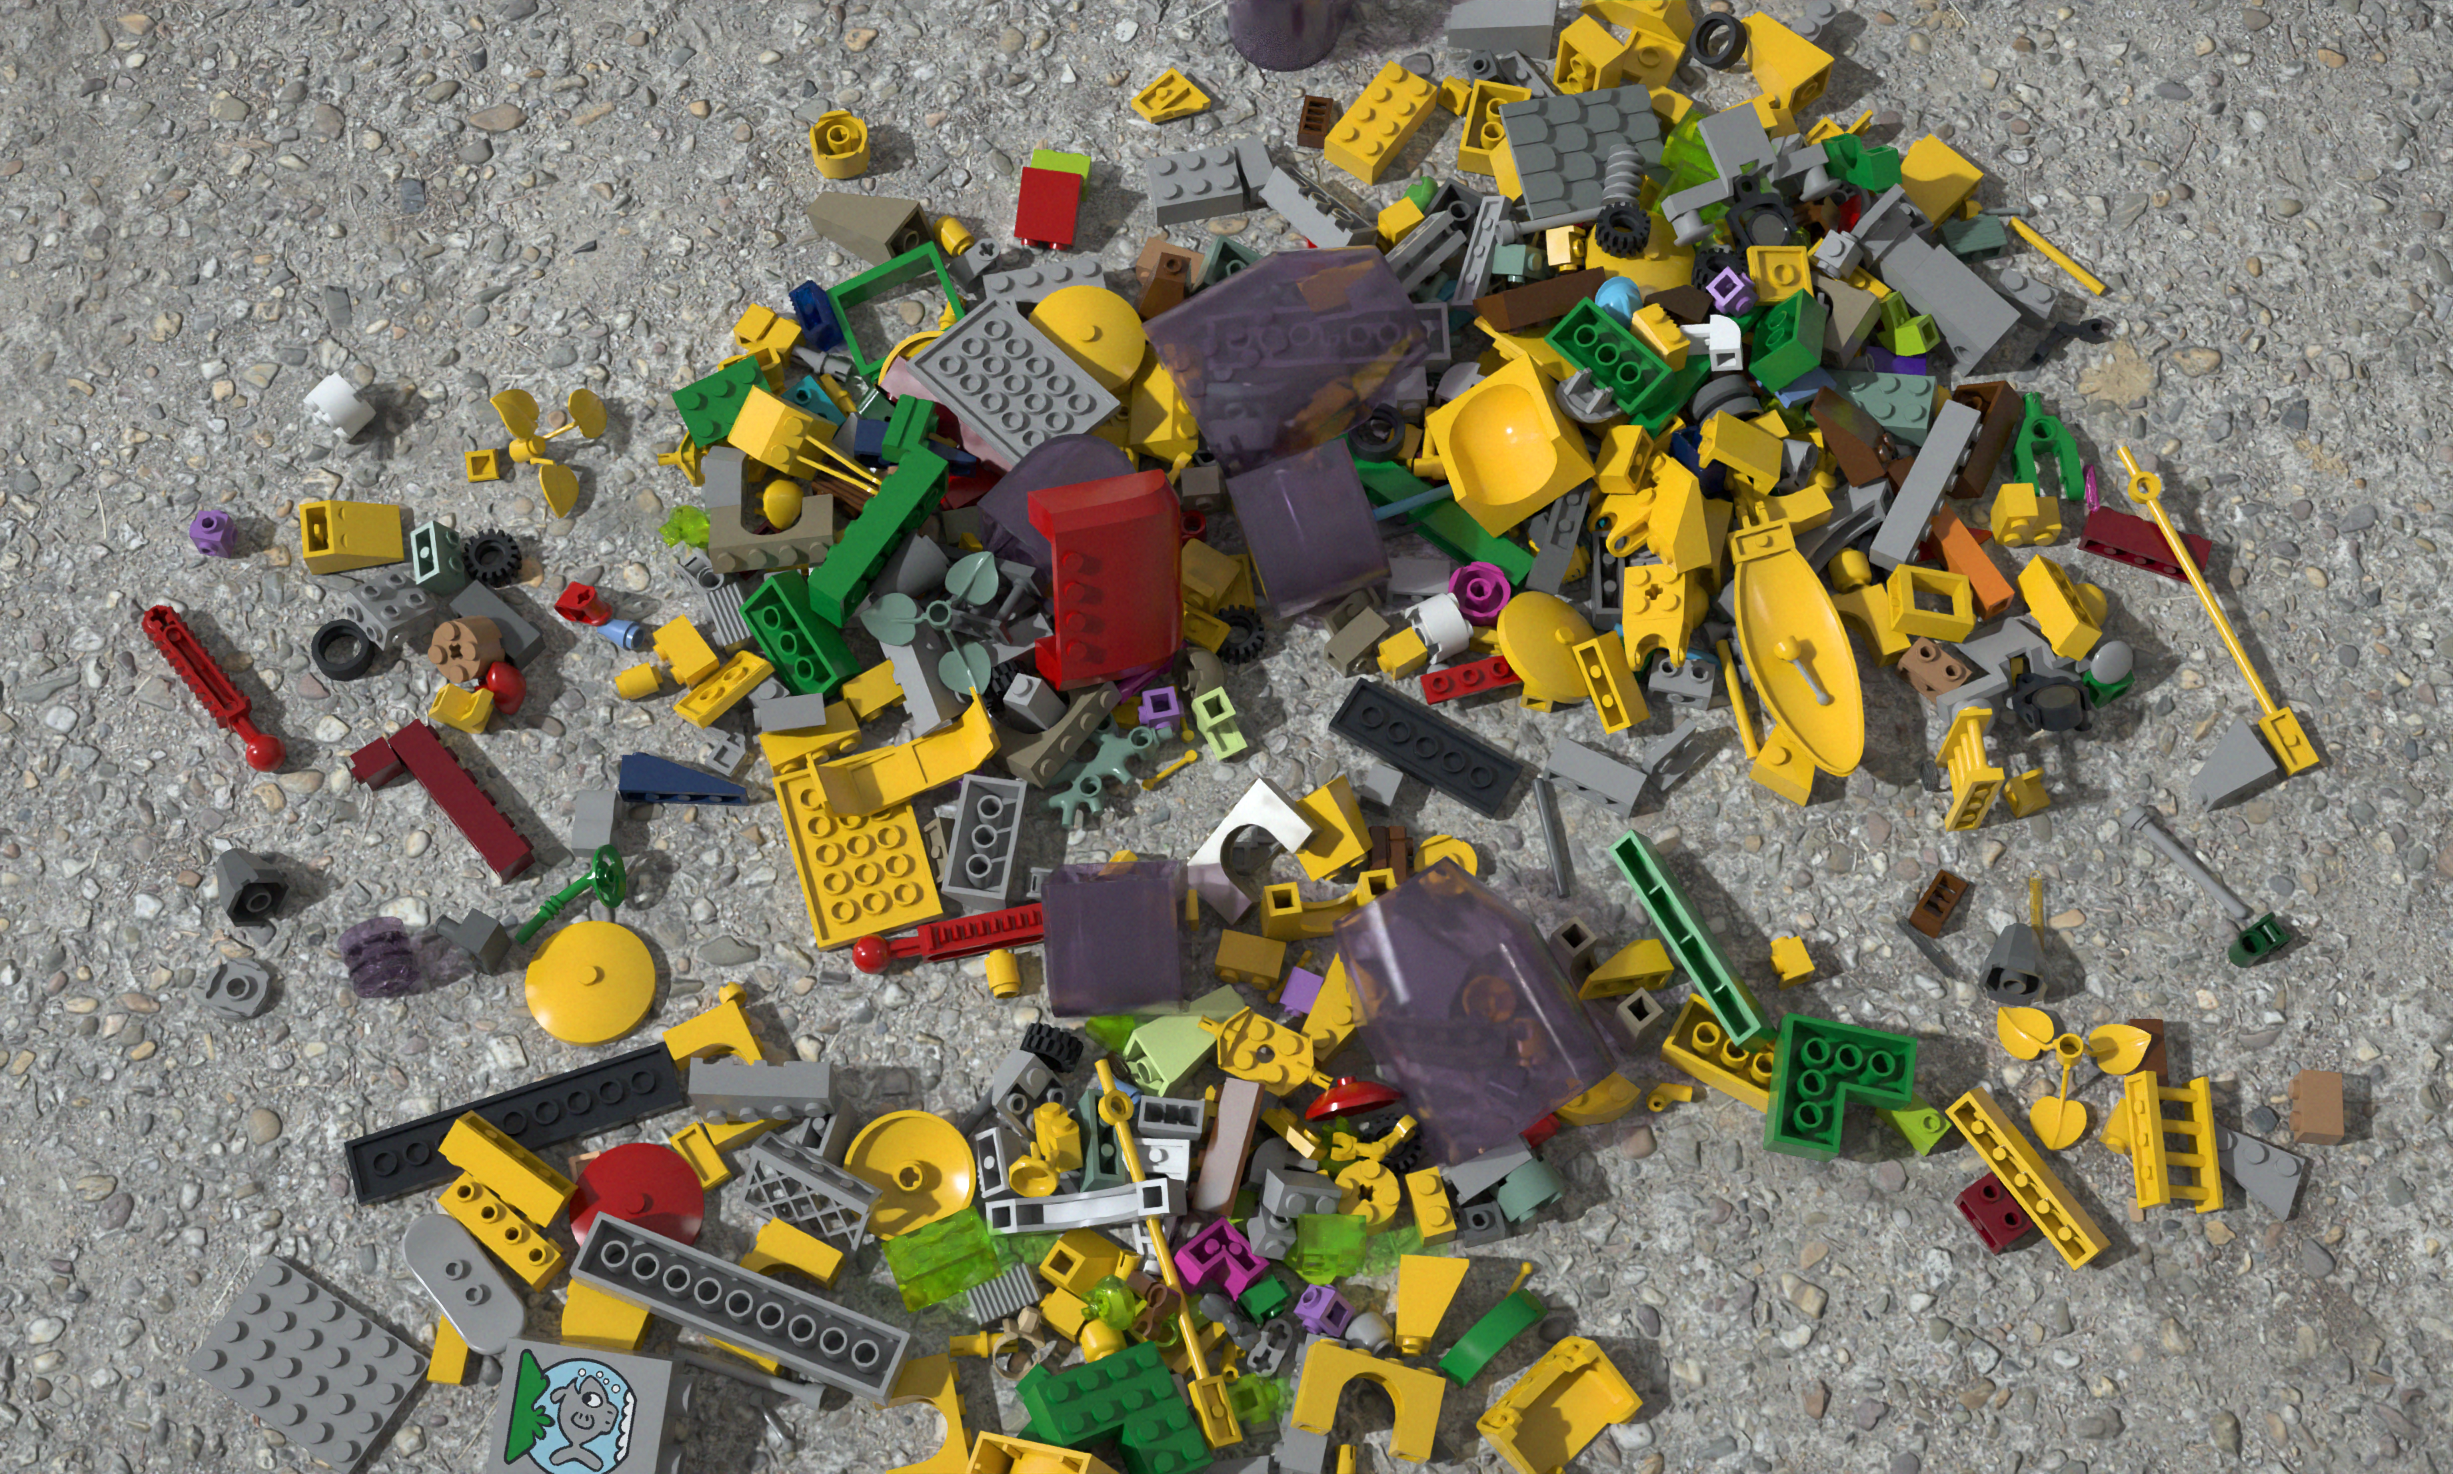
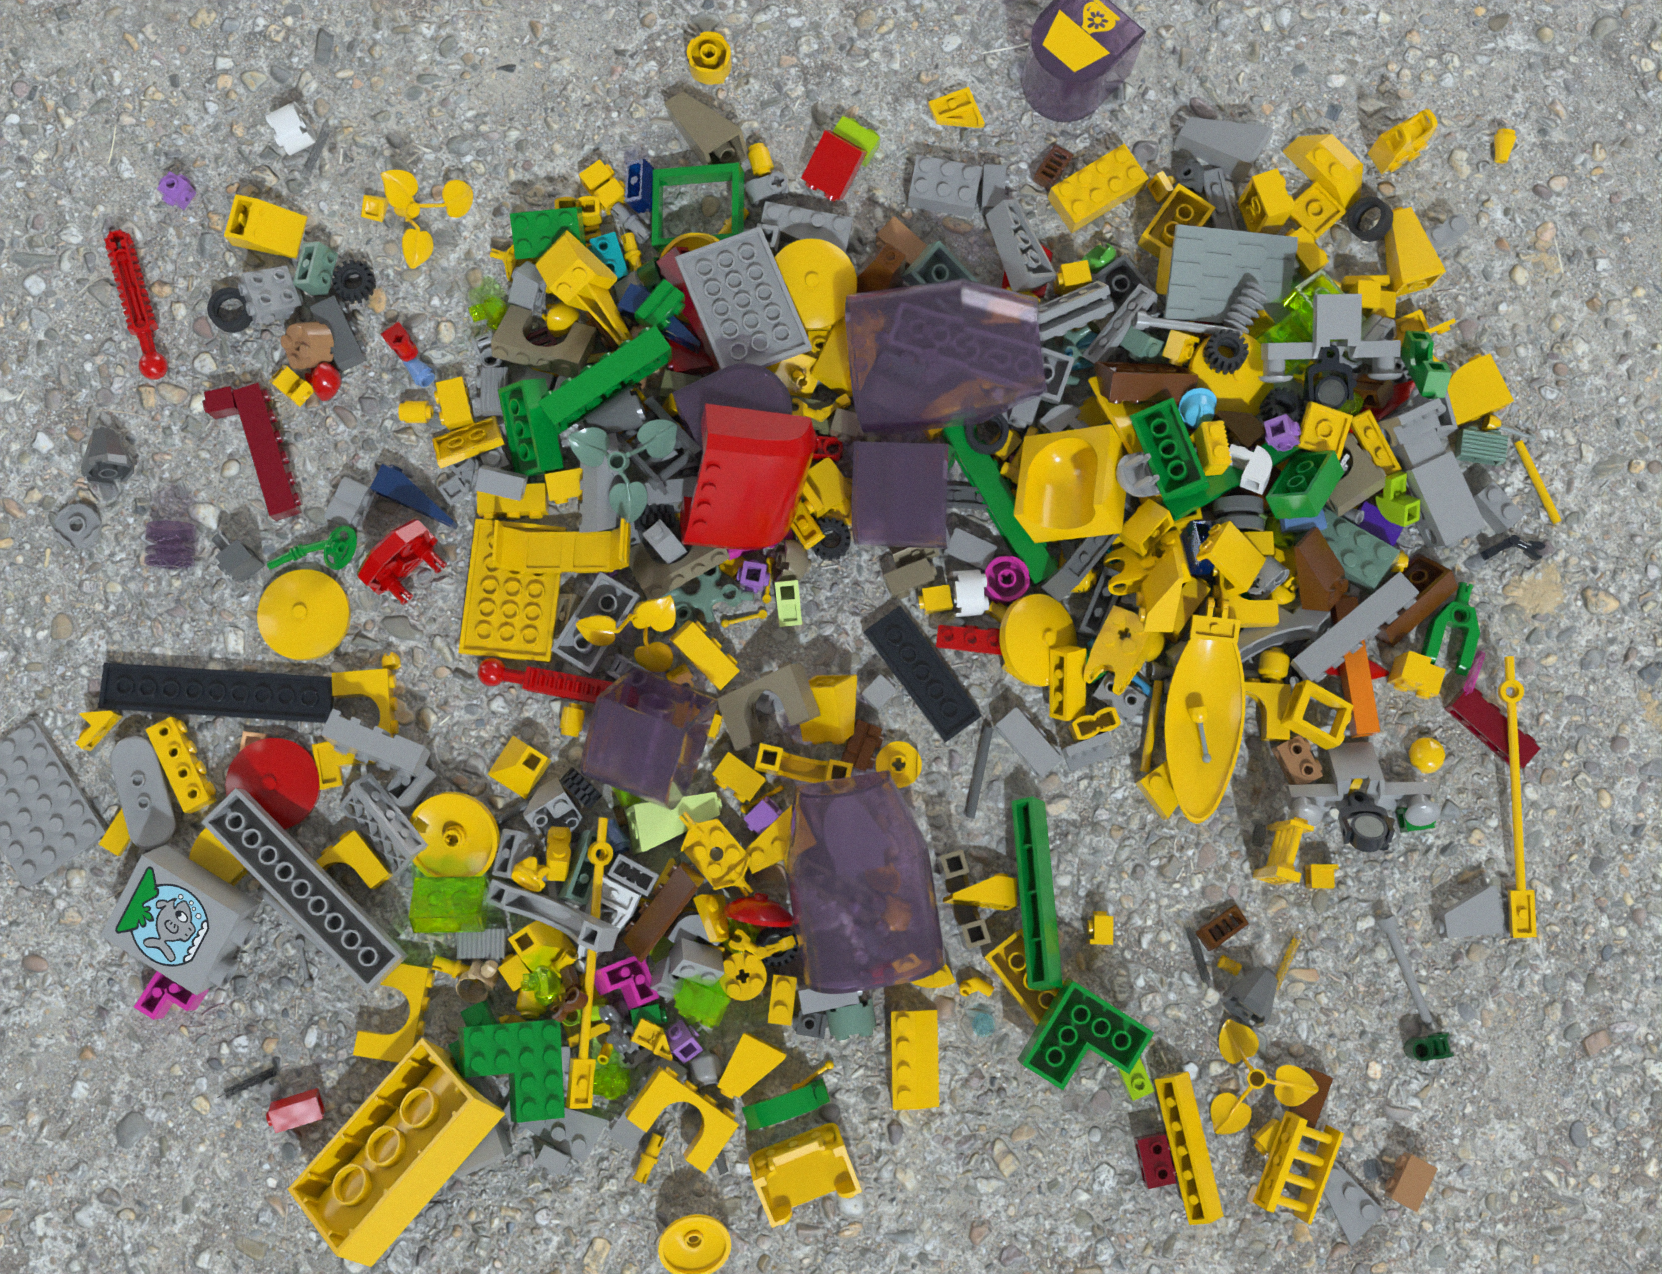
camera: 20 degrees right, 15 degrees up
yellow brick [438,1110,578,1228] -> none
dark azure bar [1368,484,1454,522] -> none
light grey brick [1814,229,1864,280] -> none
yellow brick [2015,554,2103,662] -> none
none -> yellow slope [75,711,123,751]
none -> red brick [357,519,447,605]
none -> yellow slope [487,736,552,799]
none -> yellow plant [576,595,676,672]
none -> yellow slope [630,1017,673,1061]
none -> yellow brick [669,620,740,690]
none -> yellow slope [890,1010,939,1110]
none -> clear light blue plate [972,1013,996,1038]
none -> yellow brick [1068,707,1121,742]
none -> yellow piece [1217,954,1242,976]

